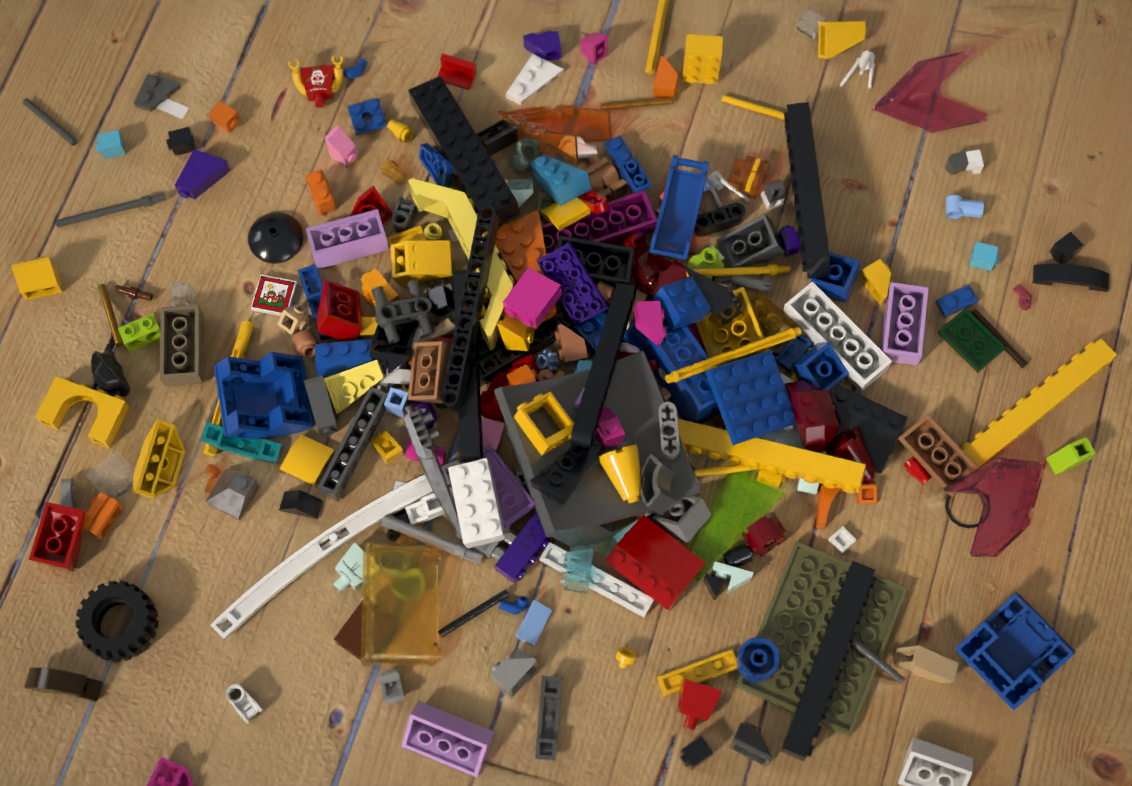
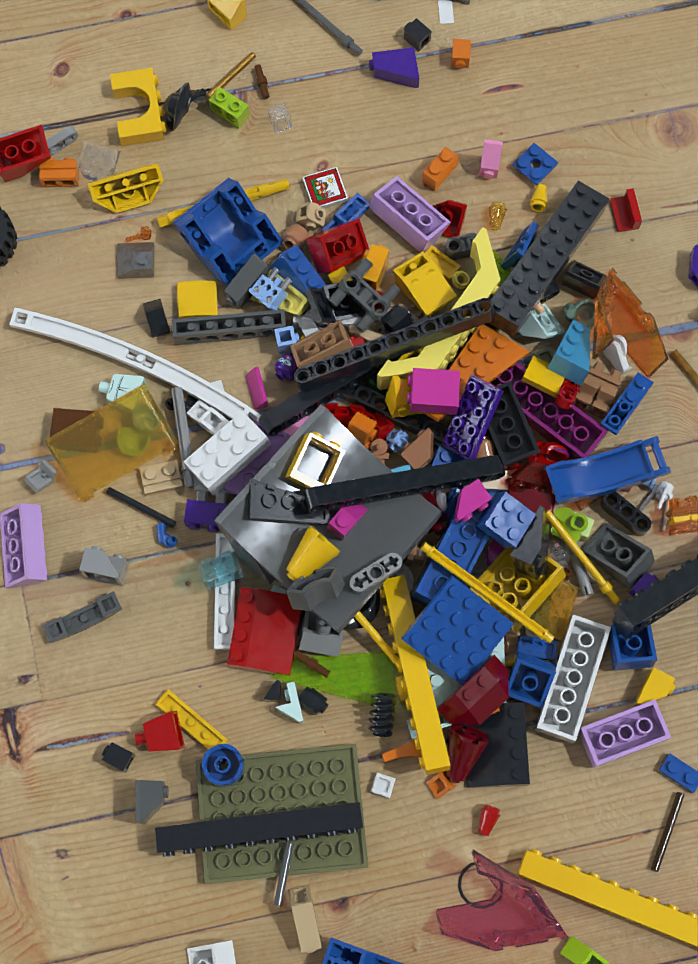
camera: 60 degrees right, 5 degrees up
dark tan brick [160,305,203,386] -> none
teal slope [200,422,282,463] -> none
black dish [248,212,304,264] -> none
torso [288,55,344,108] -> none
blue arm [343,59,367,79] -> none
yellow slope [370,431,403,465] -> none
flat silver piece [403,406,462,536] -> none
white wing [506,54,563,105] -> none
light blue slope [516,600,552,646] -> none
yellow tile [615,647,637,669] -> none
dark red brick [741,512,788,557] -> none
dark grey leg [760,179,785,210] -> none
medium nougat slope [898,414,982,497] -> none
dark green plate [938,308,1006,373] -> none
none -> tan plate [140,460,183,496]
none -> light blue piece [249,267,292,310]
none -> reddish brown bar [293,650,331,678]
none -> black piece [368,693,396,737]

